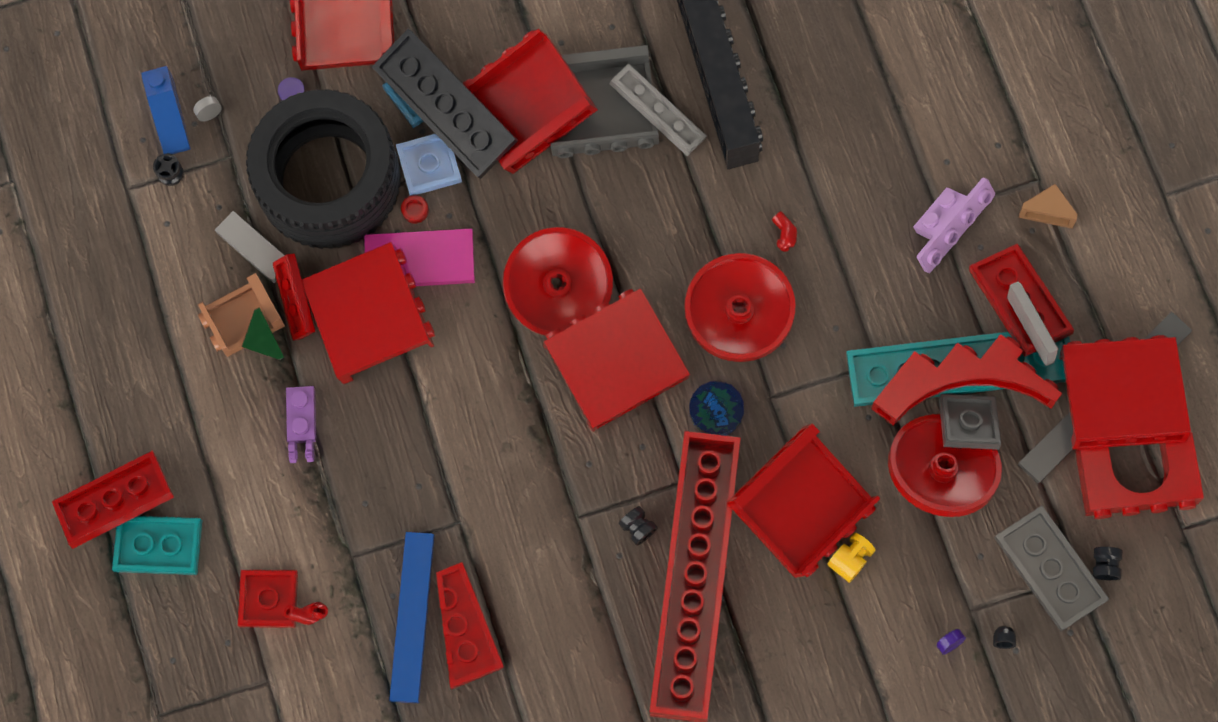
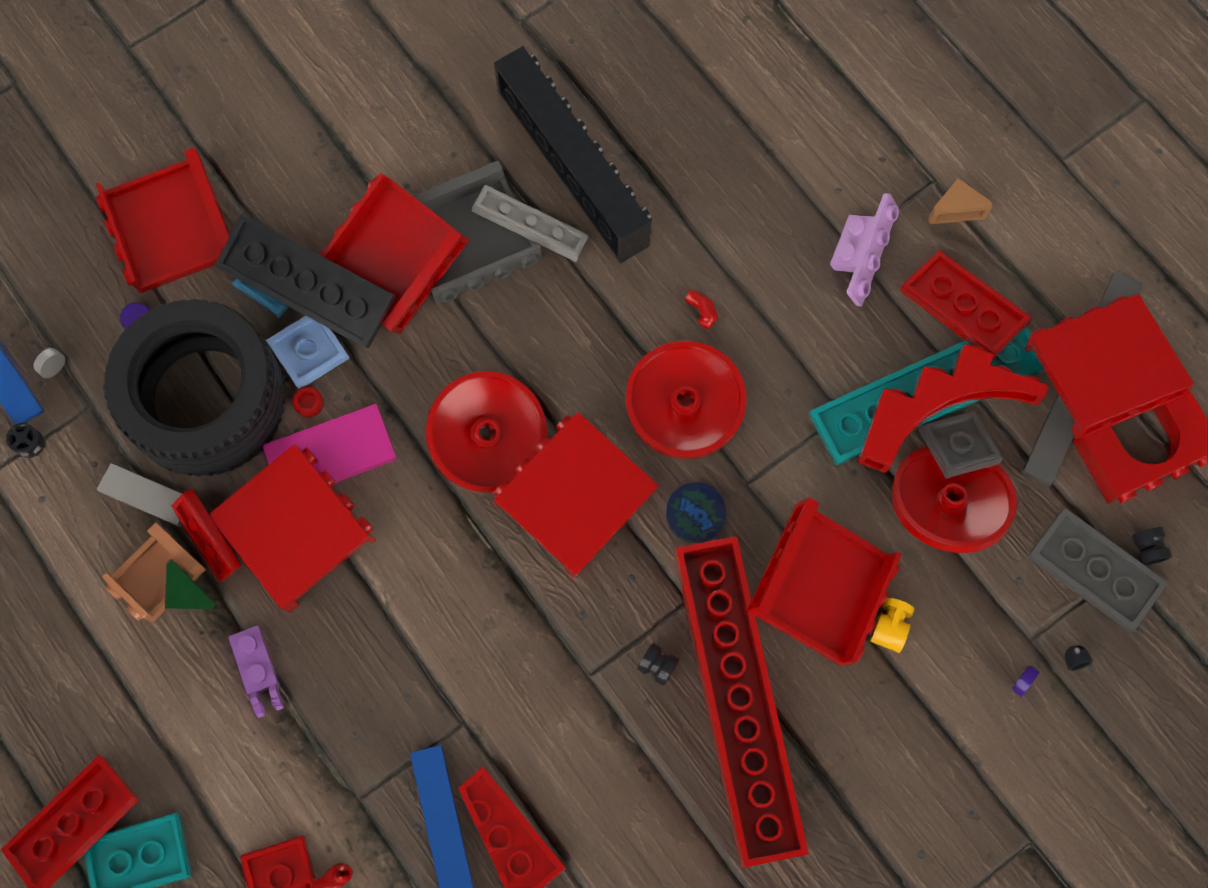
camera: 25 degrees left, 0 degrees up
light grey tile [1007,281,1058,366] -> none

